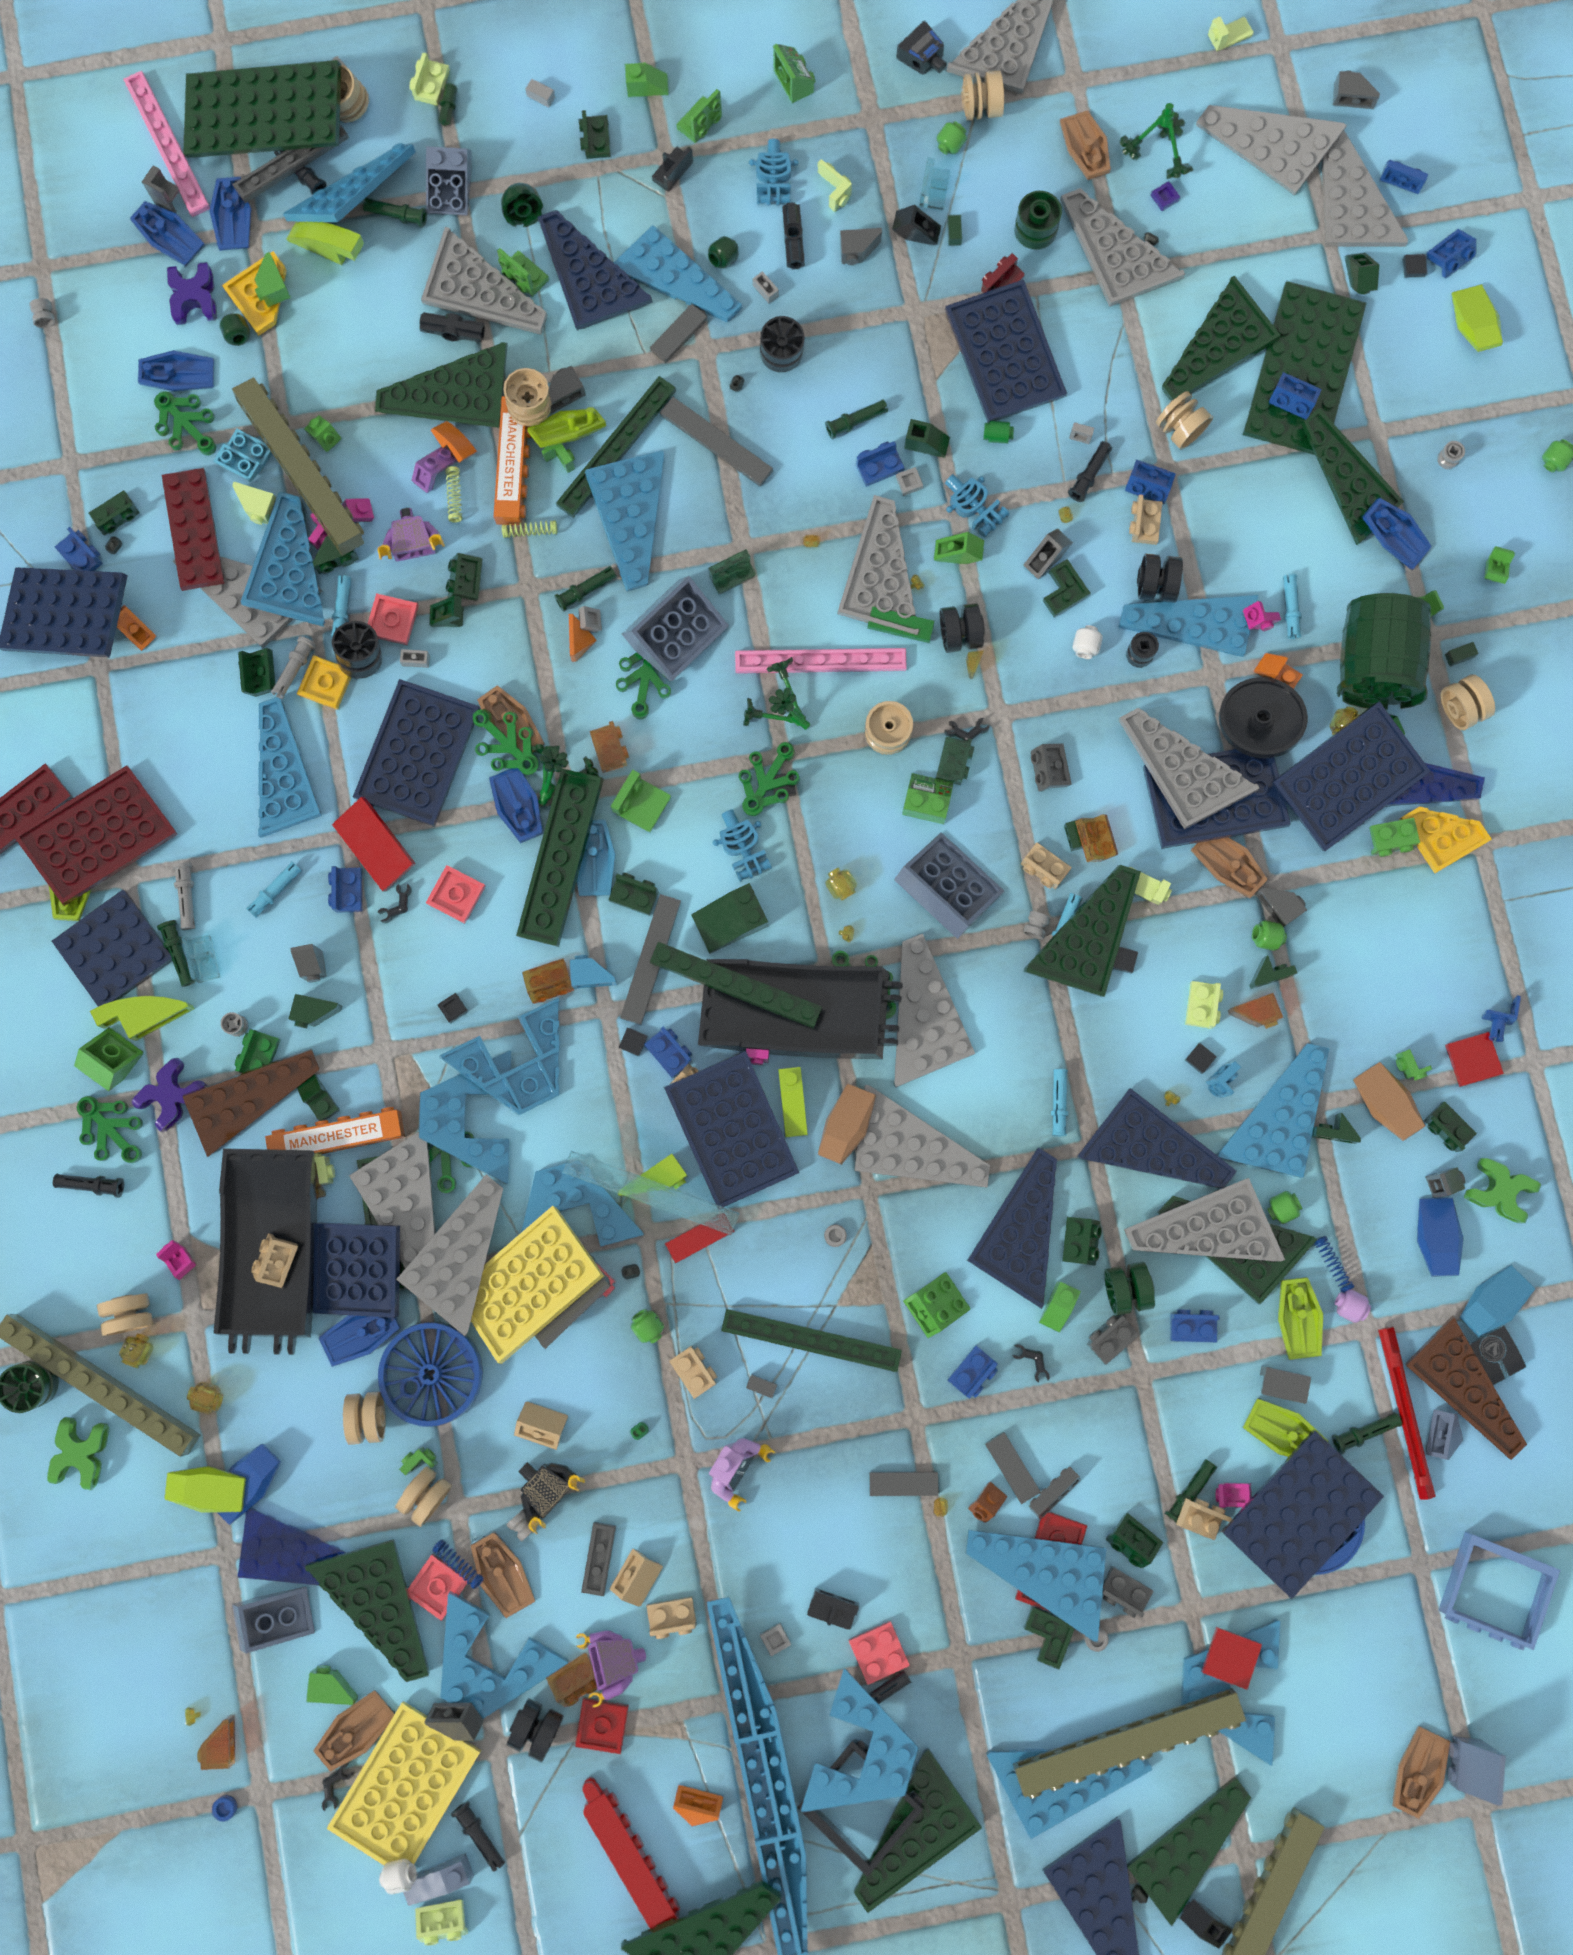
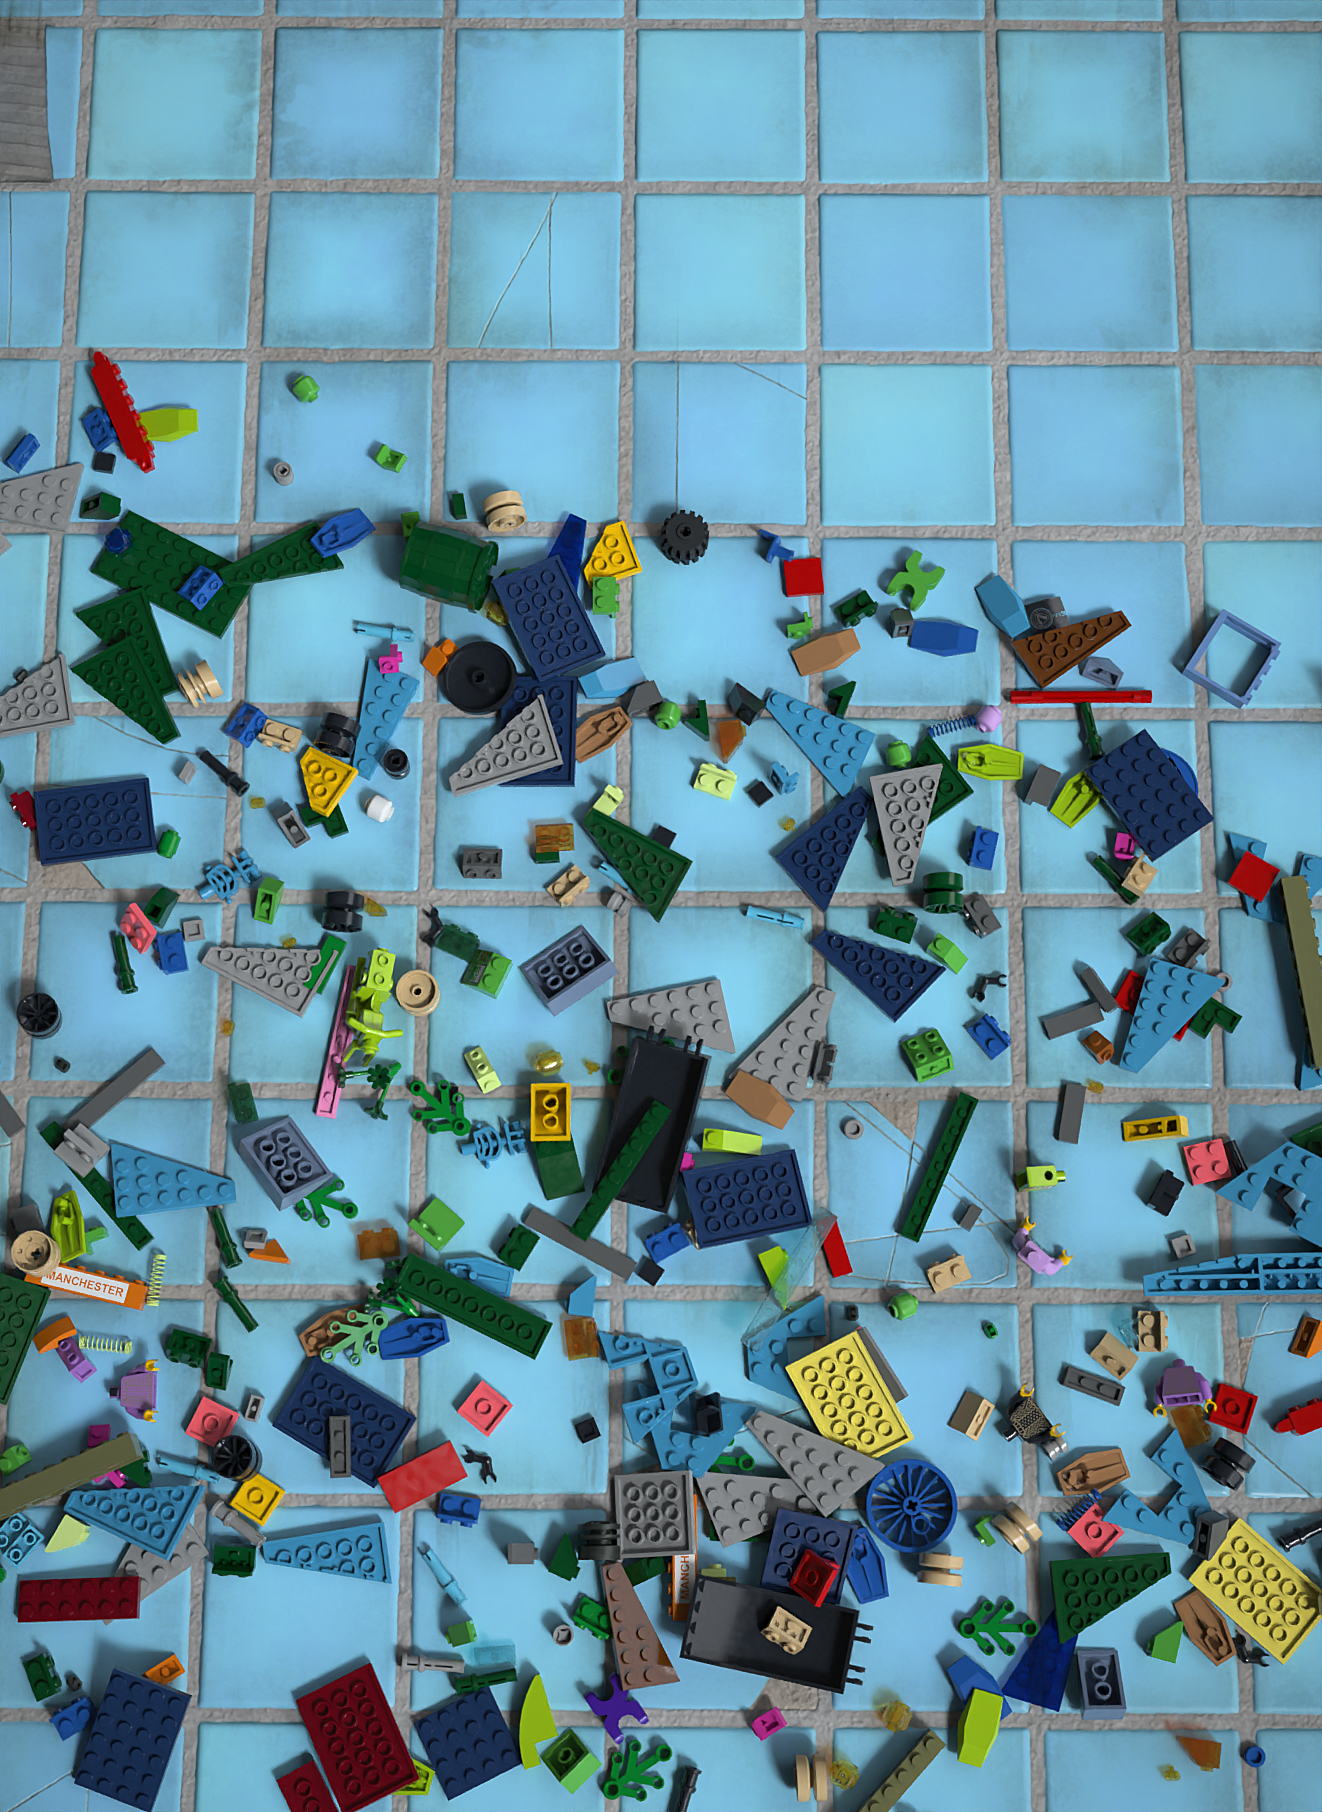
camera: 80 degrees left, 5 degrees down
none -> light grey bracket [53,1123,110,1178]
none -> dark green wing [71,635,181,745]
none -> red hinge [91,351,156,474]
none -> clear blue head [104,527,133,555]
none -> coral plate [119,902,157,954]
none -> dark green pin [212,1276,259,1333]
none -> yellow plate [300,747,359,817]
none -> dark grey tile [329,1415,351,1478]
none -> lime piece [342,948,403,1067]
none -> bright green slope [445,1620,478,1647]
none -> yellowish green bracket [464,1047,501,1094]
none -> yellow slope [531,1083,571,1141]
none -> dark azure piece [578,657,646,699]
none -> pearl dark grey wheel [578,1521,621,1560]
none -> light grey plate [615,1470,696,1558]
none -> black wheel [660,510,709,565]
none -> black panel [689,1392,723,1437]
none -> black slope [728,682,767,726]
none -> red bracket [788,1549,840,1607]
none -> dark grey hinge [812,1042,838,1085]
none -> green plant [958,1601,1038,1656]
none -> lime torso [1015,1165,1066,1193]
none -> clear light blue bracket [1118,1316,1140,1349]
none -> yellow slope [1123,1115,1189,1142]

